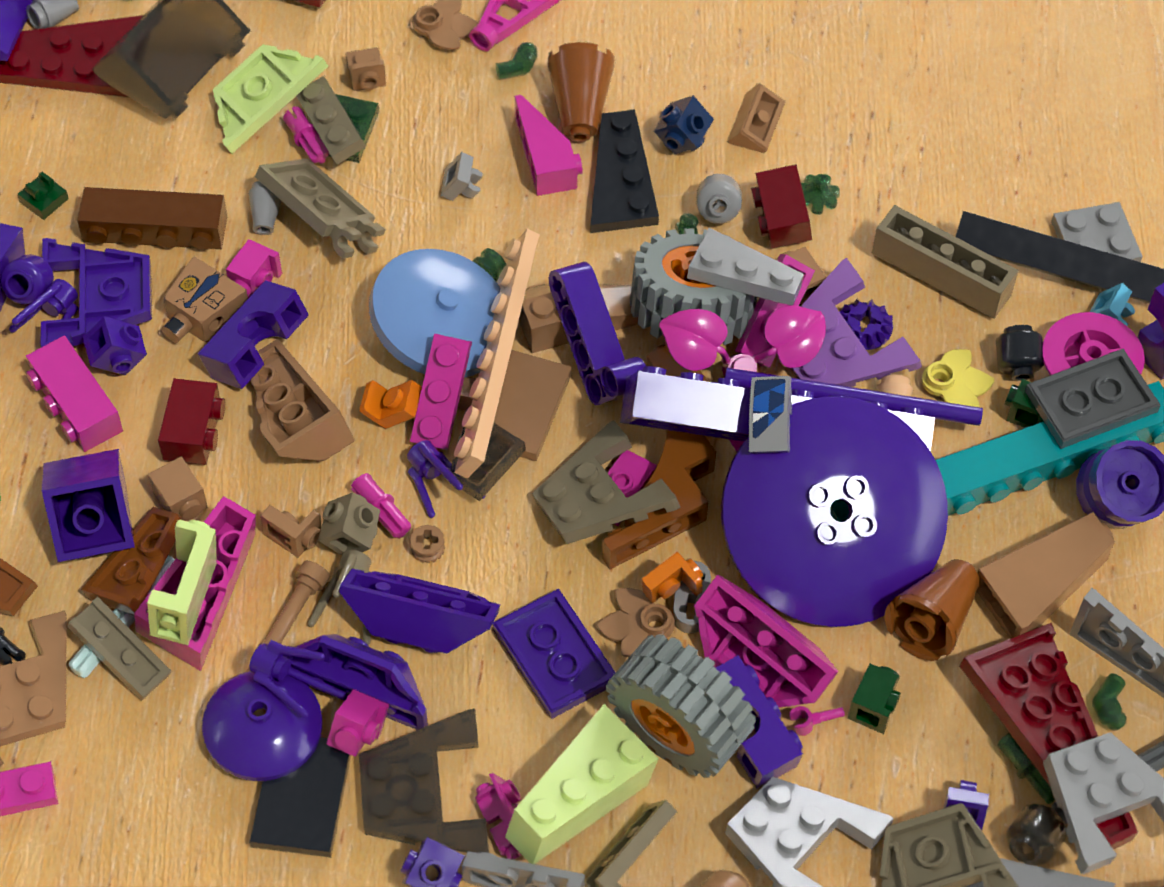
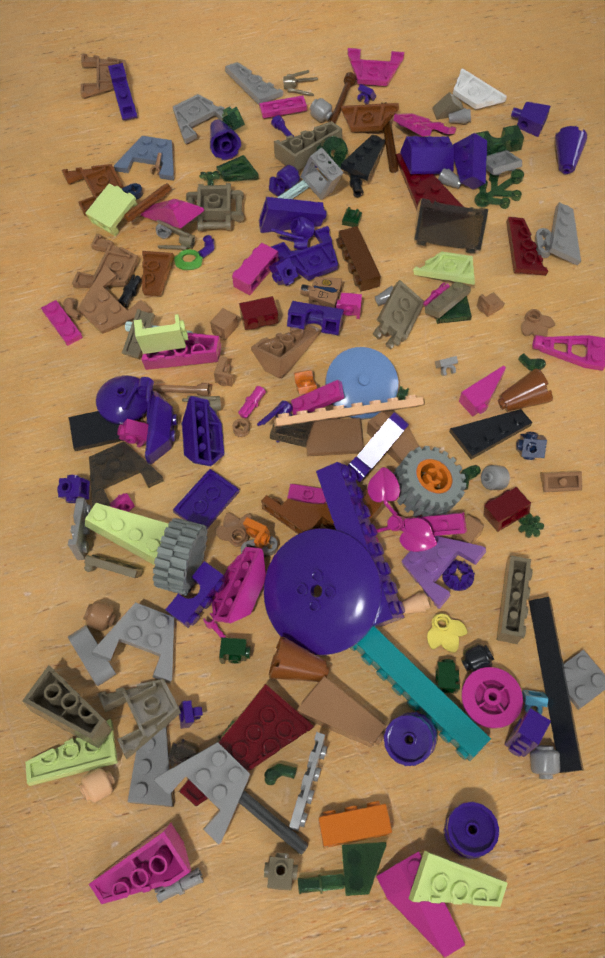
camera: 70 degrees right, 5 degrees up
dark purple slope [42,449,135,562] -> none
dark orange wing [81,507,182,615] -> none
dark tan brick [318,492,380,555] -> none
dark tan wing [532,420,680,544] -> none
light grey wing [687,228,804,306] -> none
dark purple piece [725,367,983,426] -> none
slope [749,376,792,453] -> none
dark grey tile [1025,349,1161,449] -> none

